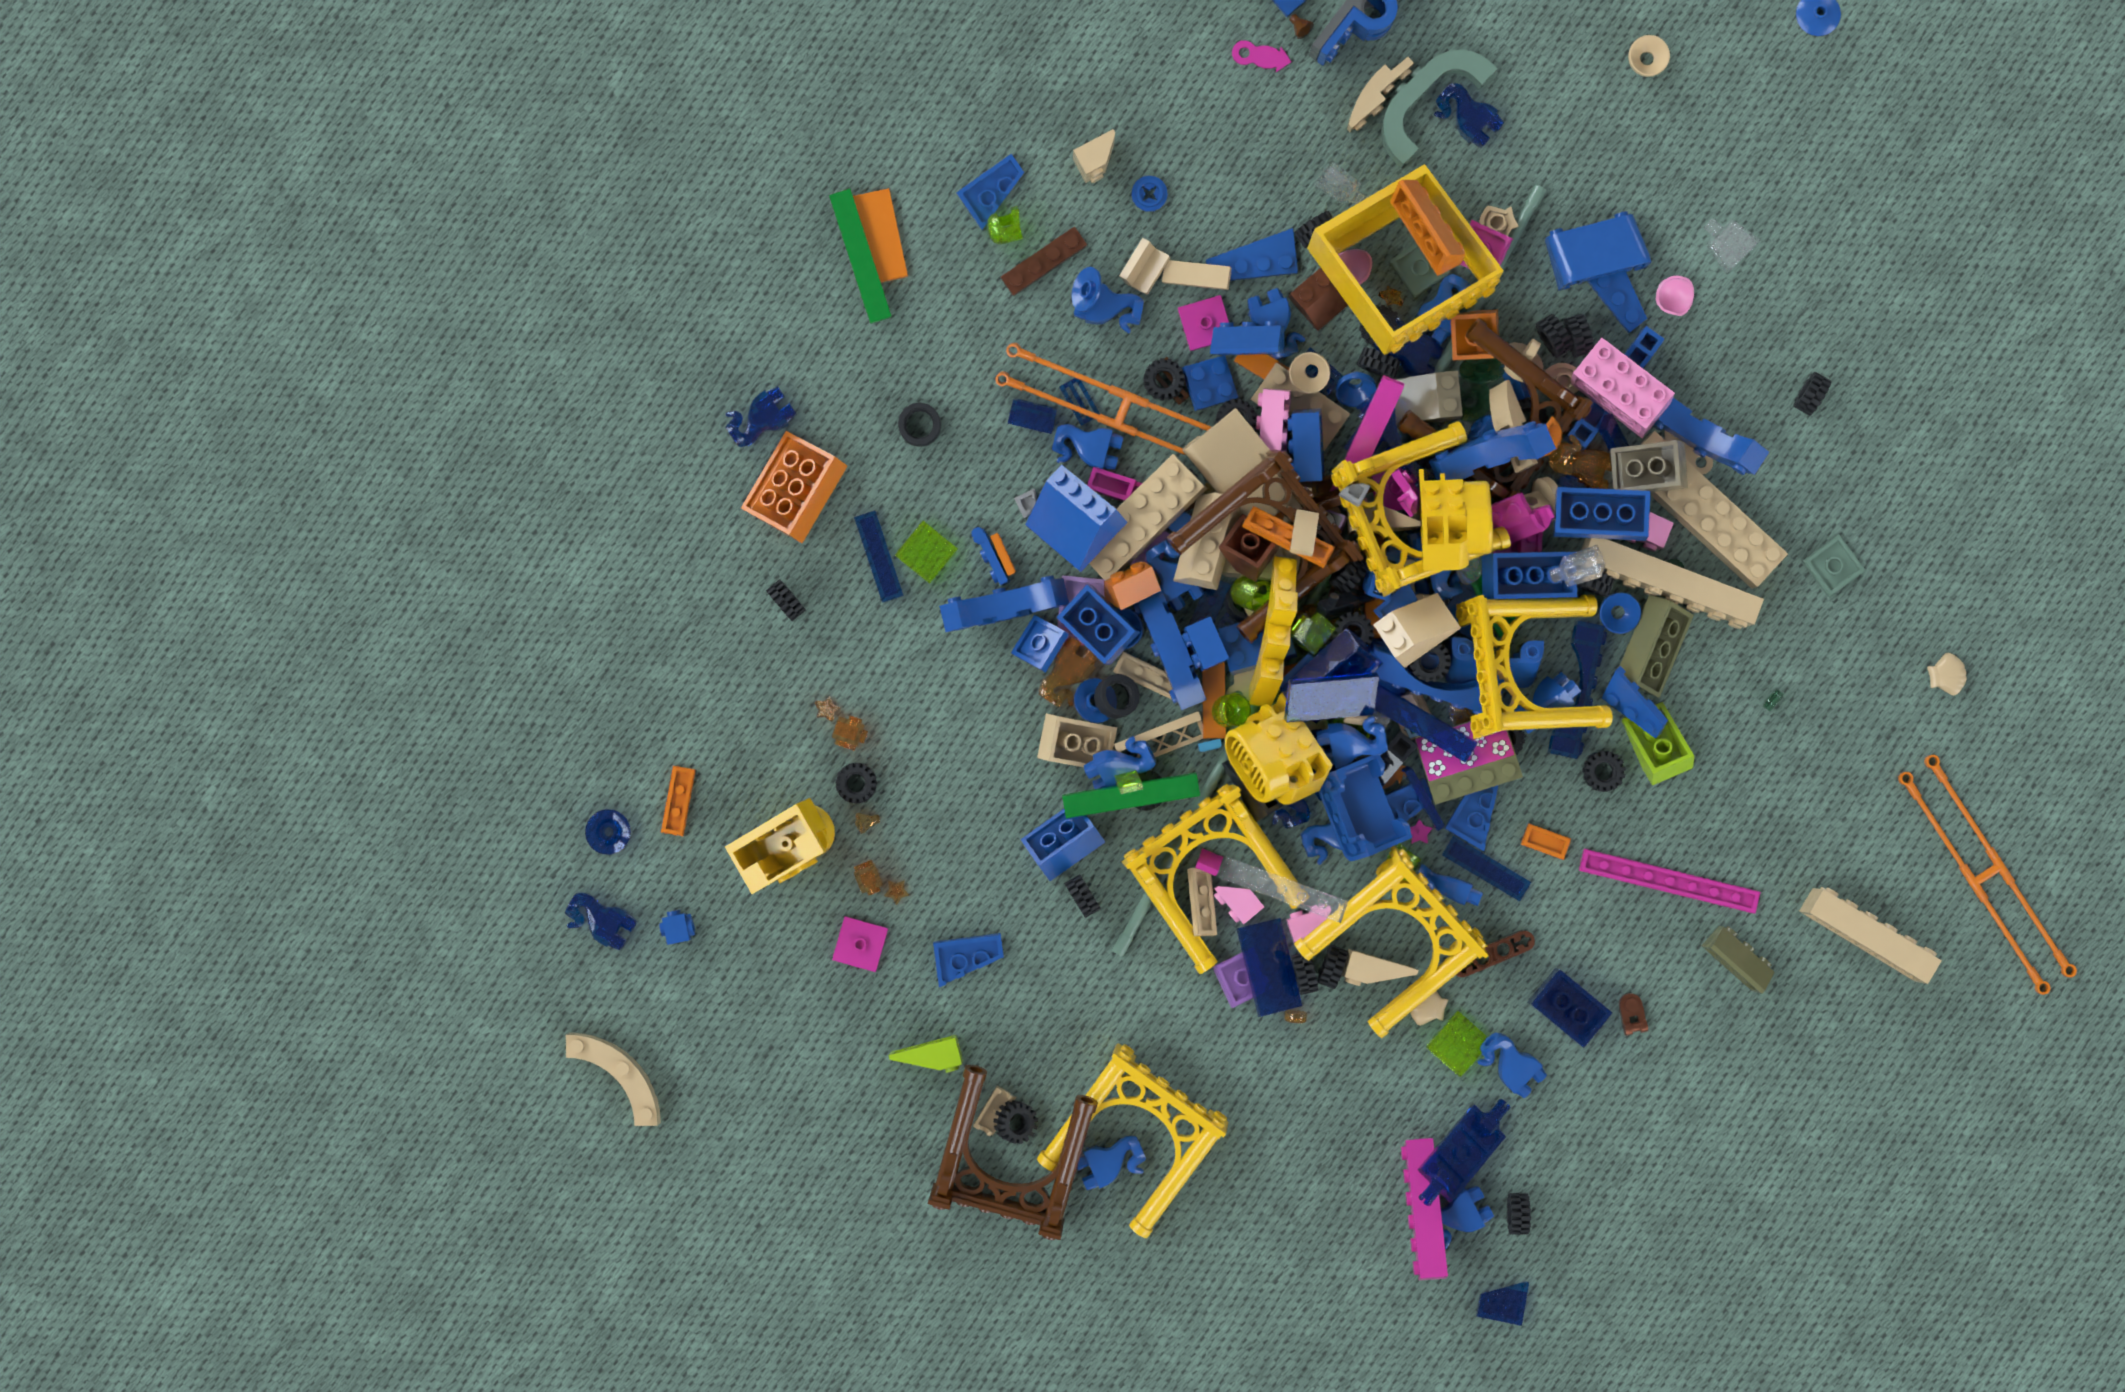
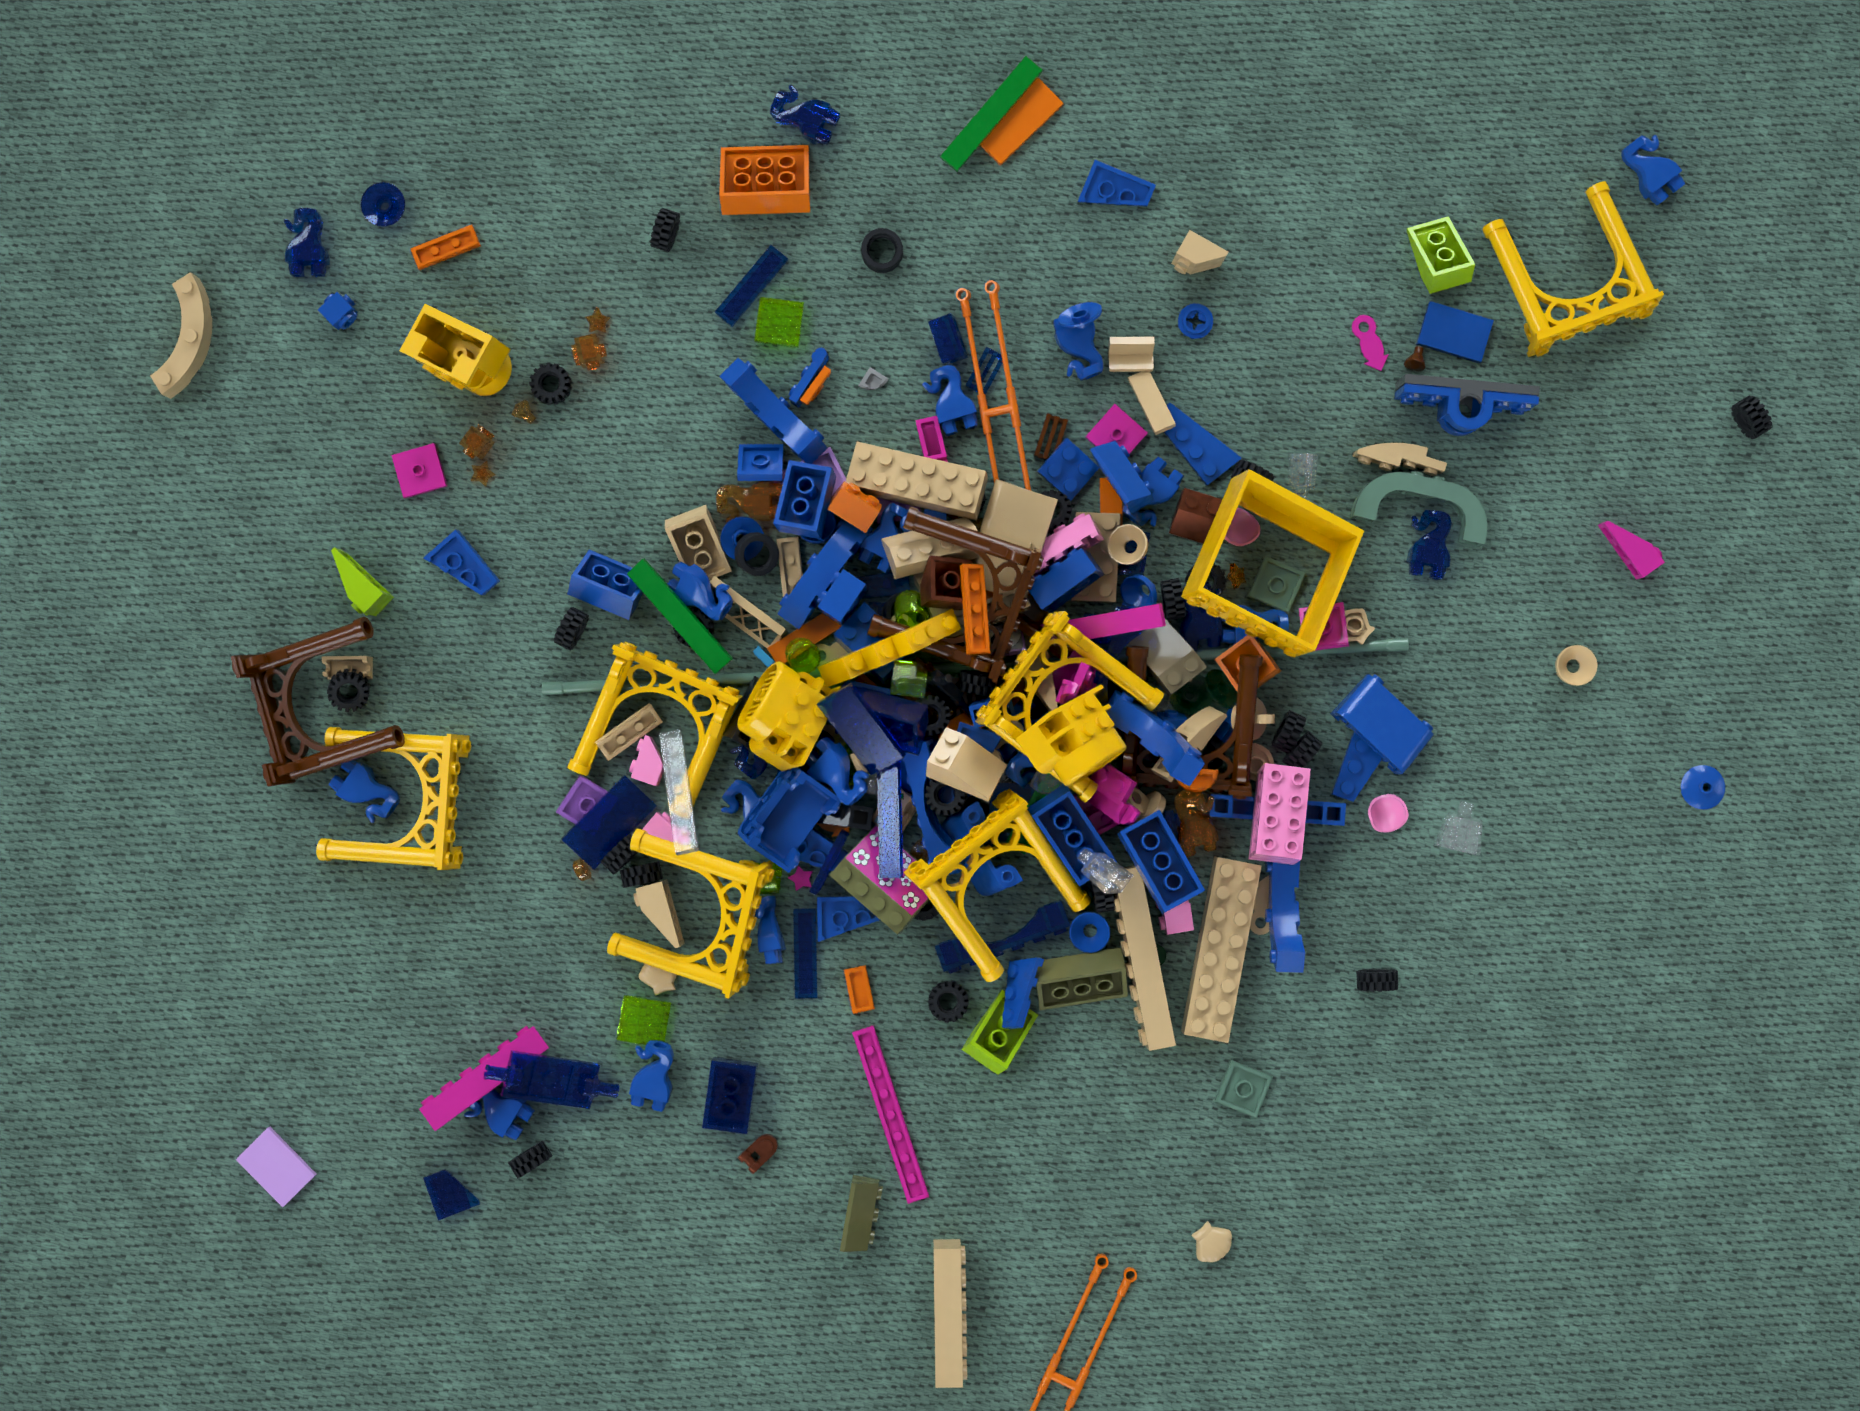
camera: 60 degrees right, 0 degrees up
clear neon green helmet [987,206,1023,245] -> none
copper plate [1001,226,1087,296] -> none
blue slope [1025,465,1128,572] -> none
clear neon green tile [1114,770,1143,794] -> none
black tyre [1143,358,1185,401] -> none
dark pink tile [1195,848,1223,876] -> none
tan tile [1290,509,1319,557] -> none
light grey tile [1338,483,1370,507] -> none
orange slope [1390,180,1465,276] -> none
copper beam [1456,930,1535,977] -> none
blue hips [1514,672,1581,733] -> none
clear blue tile [1599,414,1629,452] -> none
dark tan slope [1611,440,1688,492] -> none
clear green tile [1763,689,1784,711] -> none

